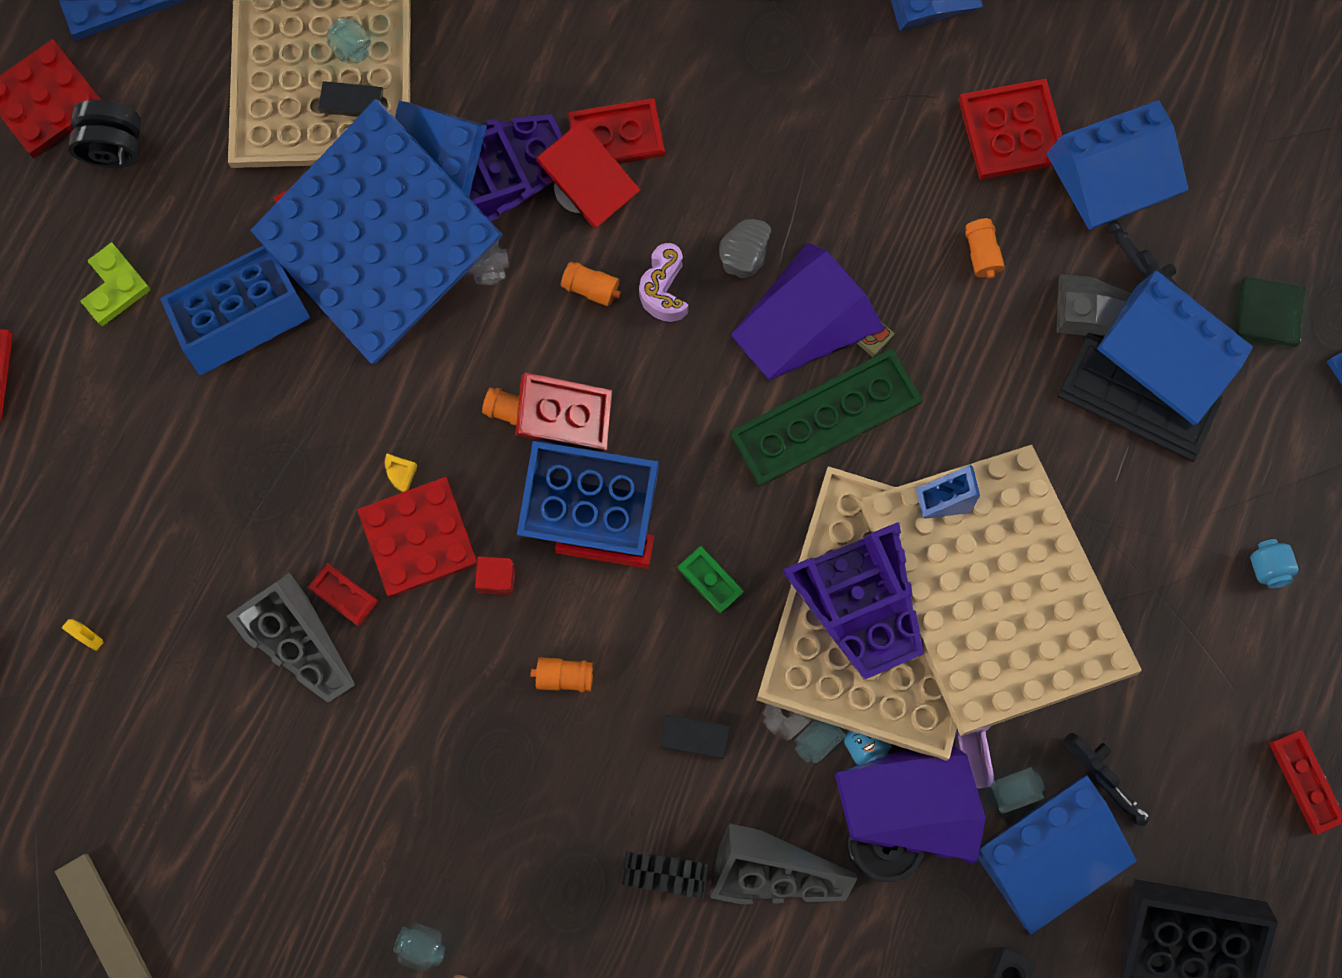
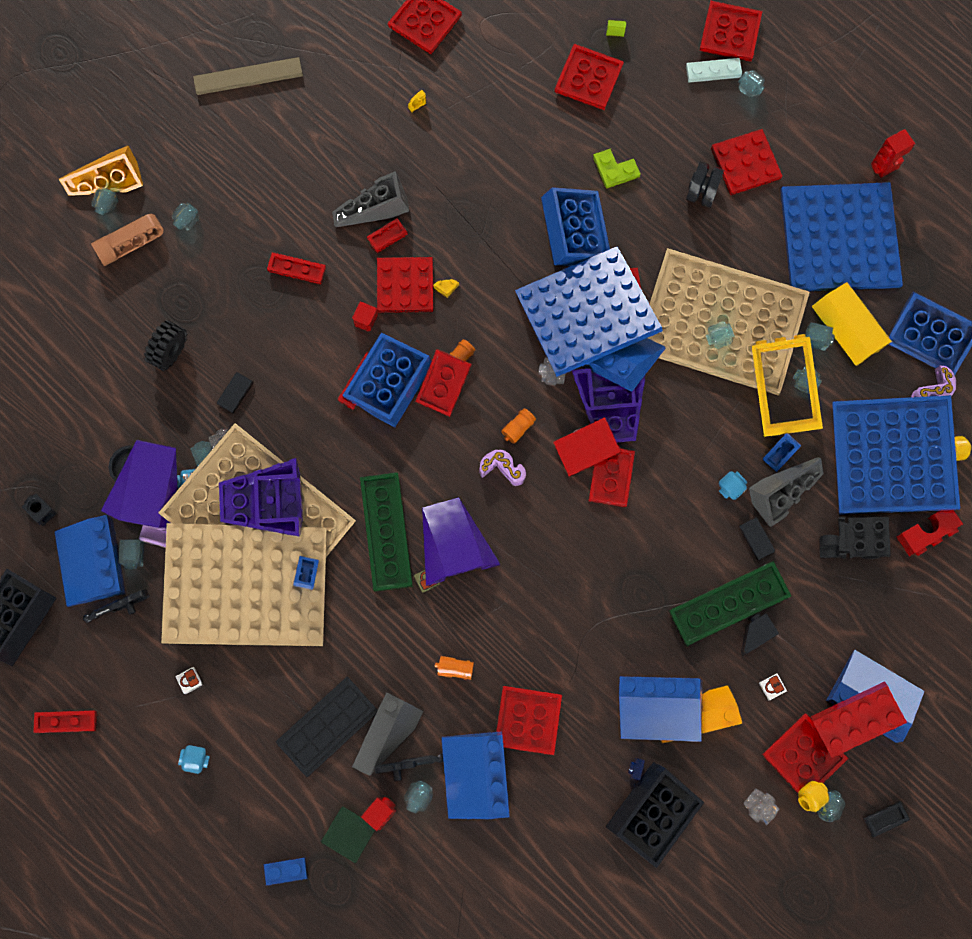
camera: 110 degrees right, 0 degrees up
black tile [318,81,384,117] -> none
orange piece [531,657,593,693] -> none
green plate [677,546,744,615] -> none
dark grey wedge [710,823,858,904] -> none
dark grey hair [719,219,771,278] -> none
blue slope [1097,270,1253,425] -> none
none -> tile [175,667,203,694]
none -> red plate [267,252,326,284]
none -> red arch [361,797,396,831]
none -> clear light blue head [404,781,433,813]

